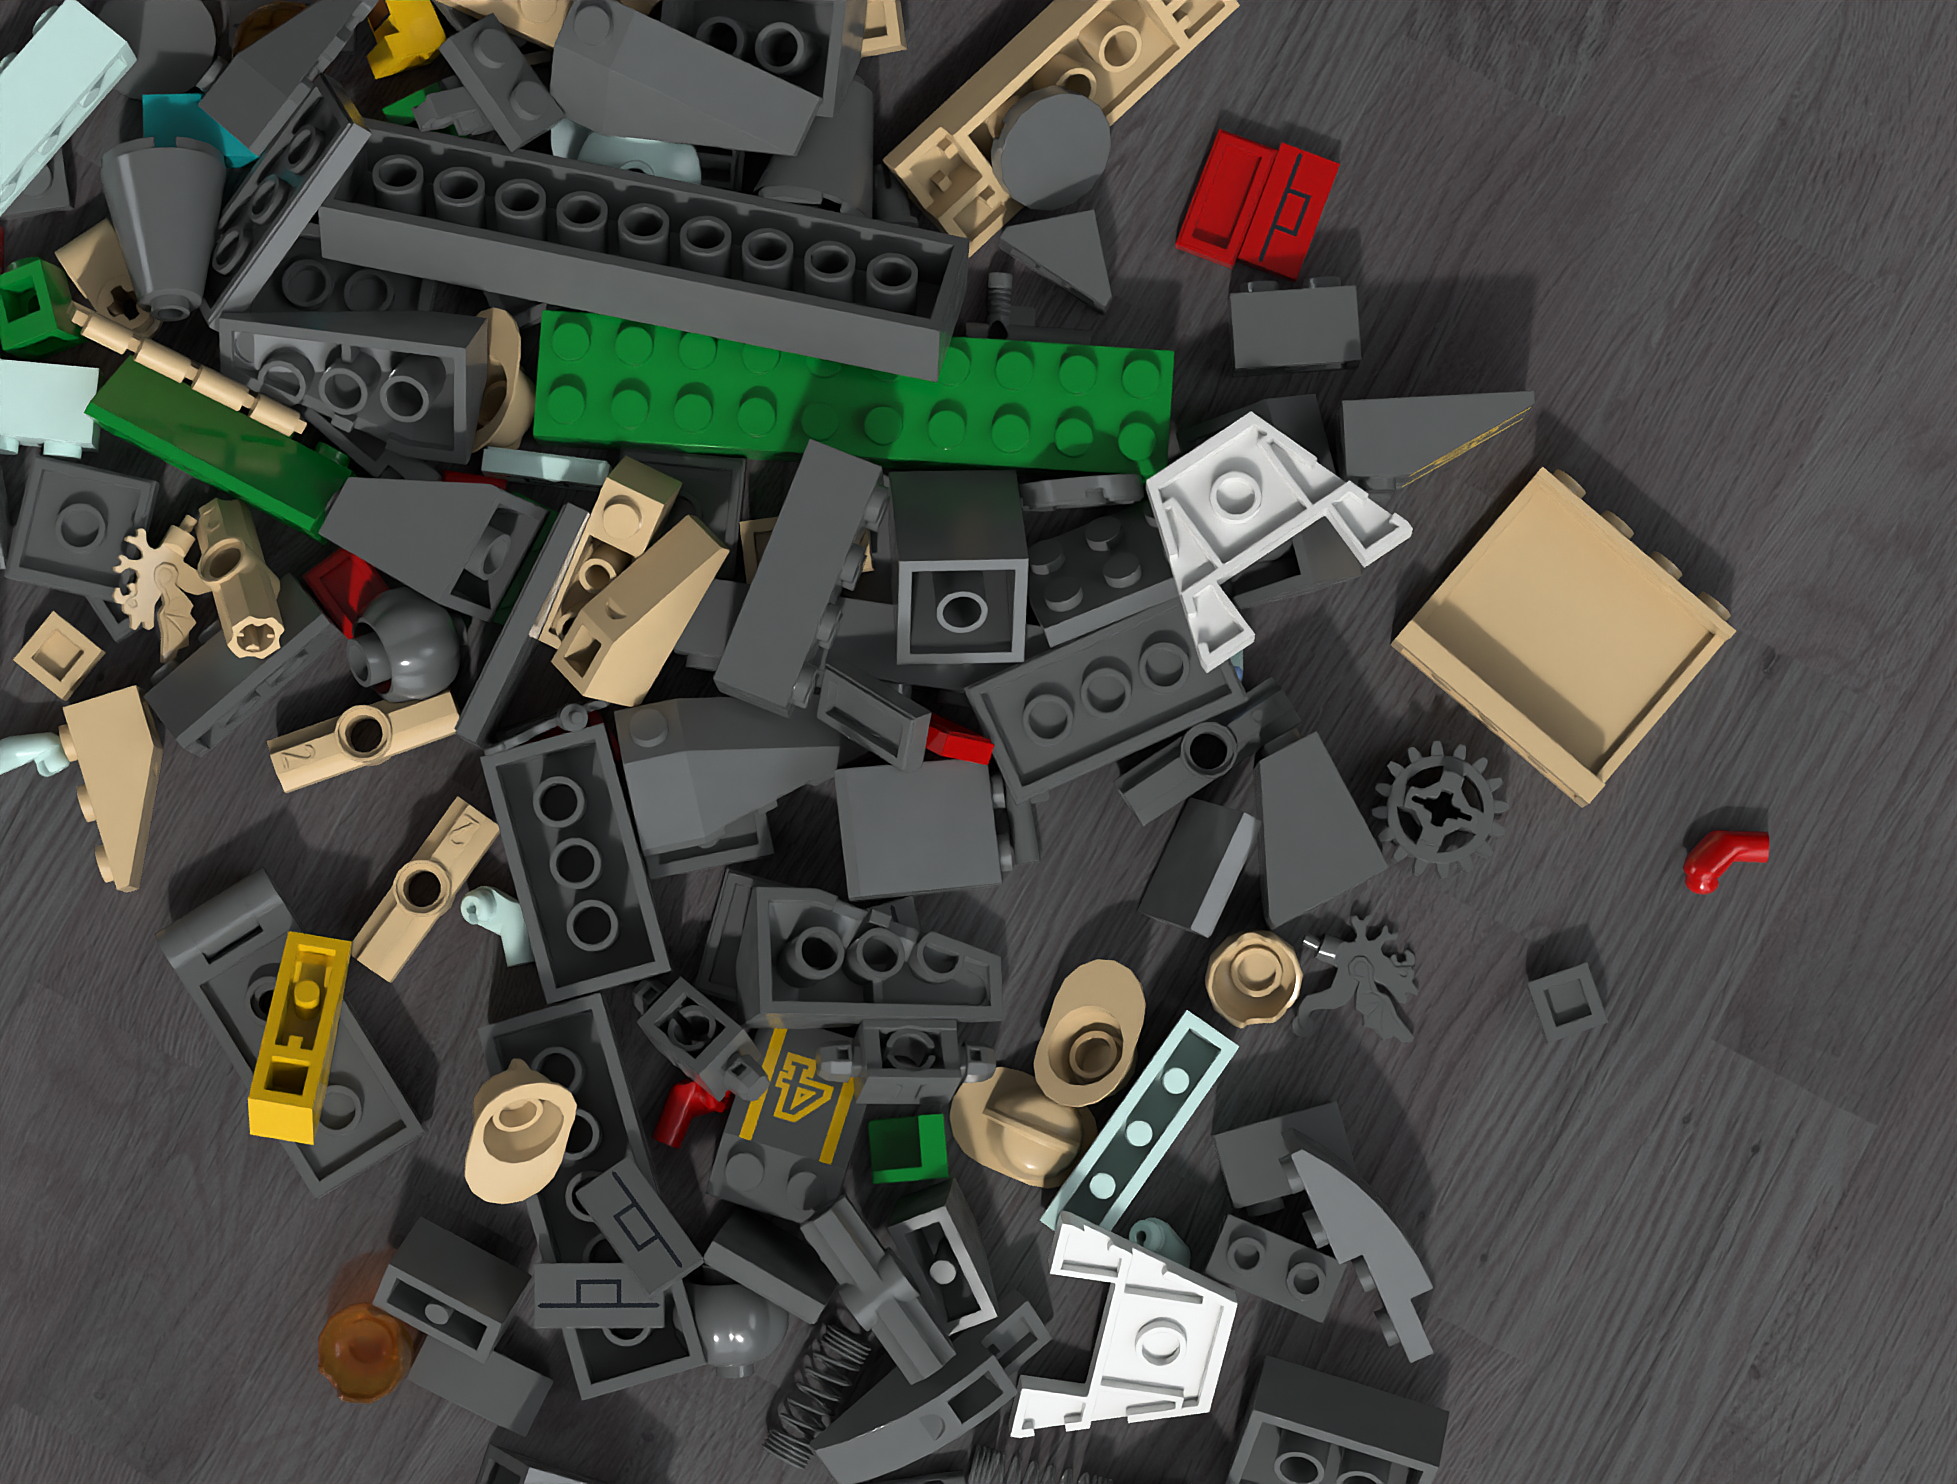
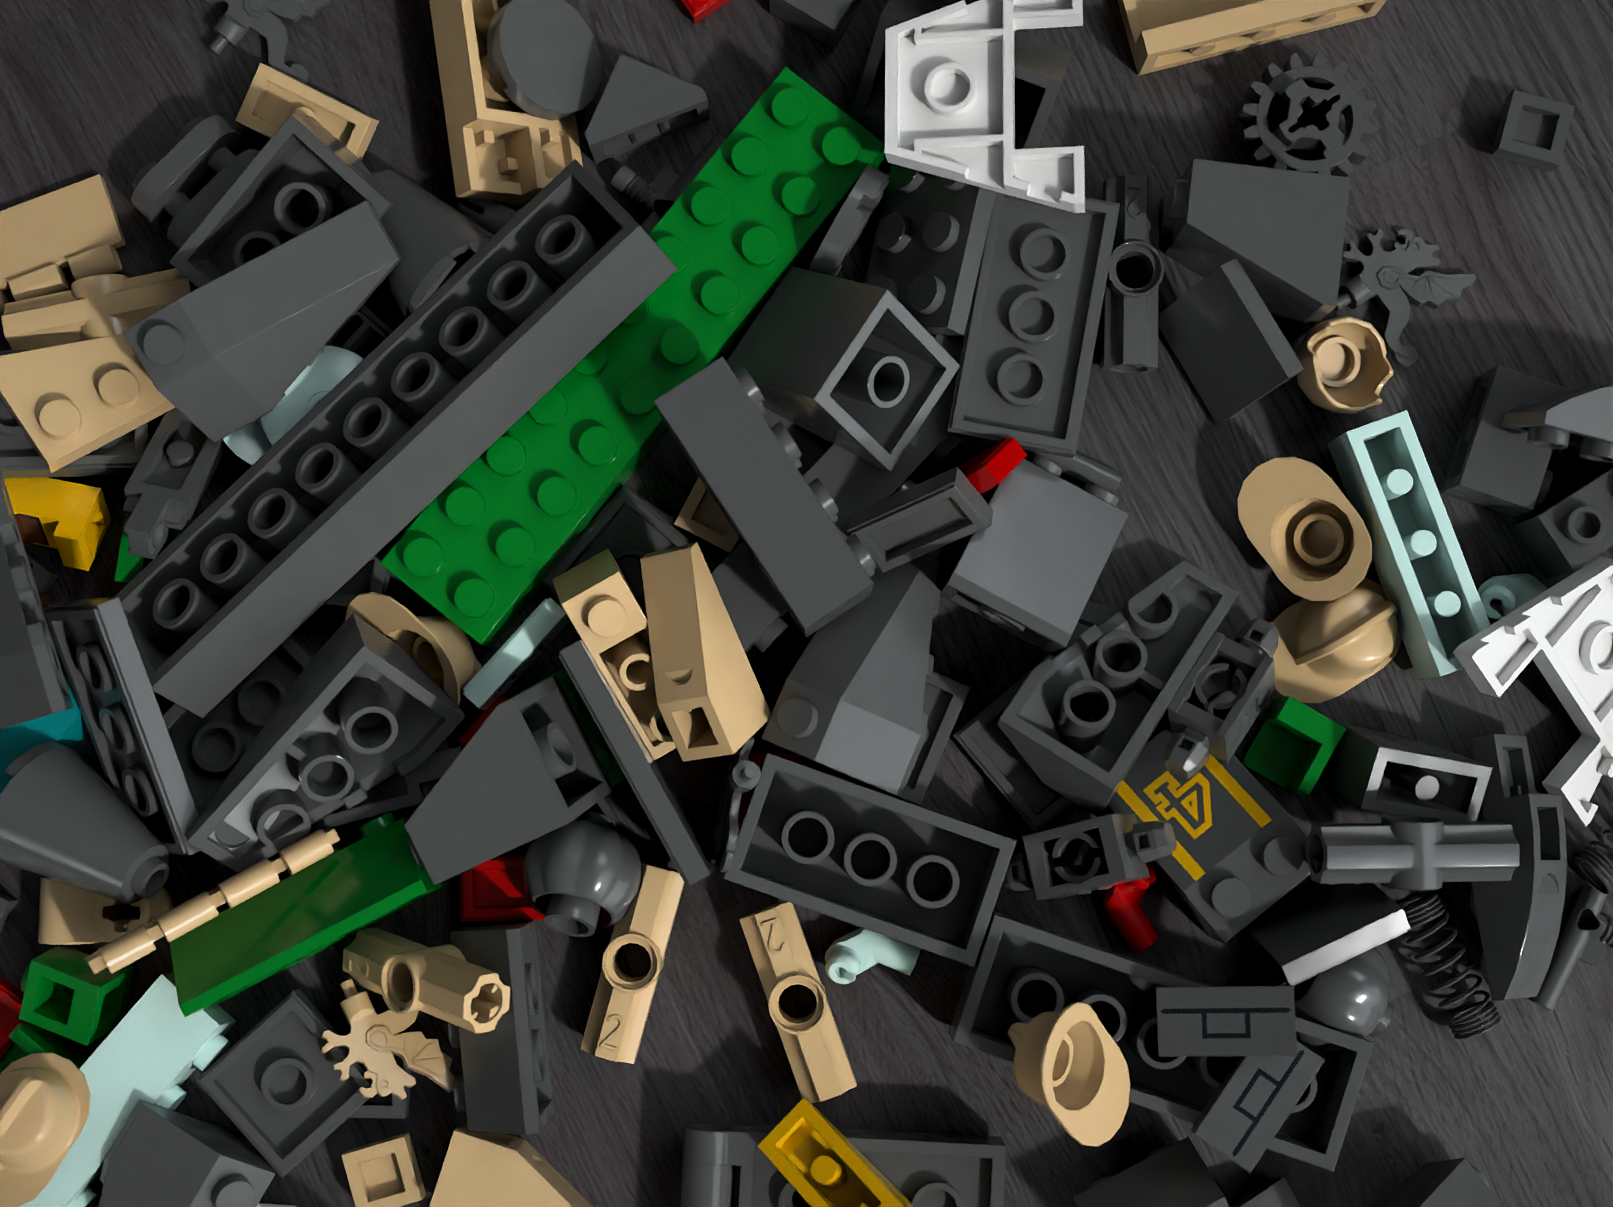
camera: 55 degrees left, 0 degrees up
dark grey plate [438,13,566,153] -> none

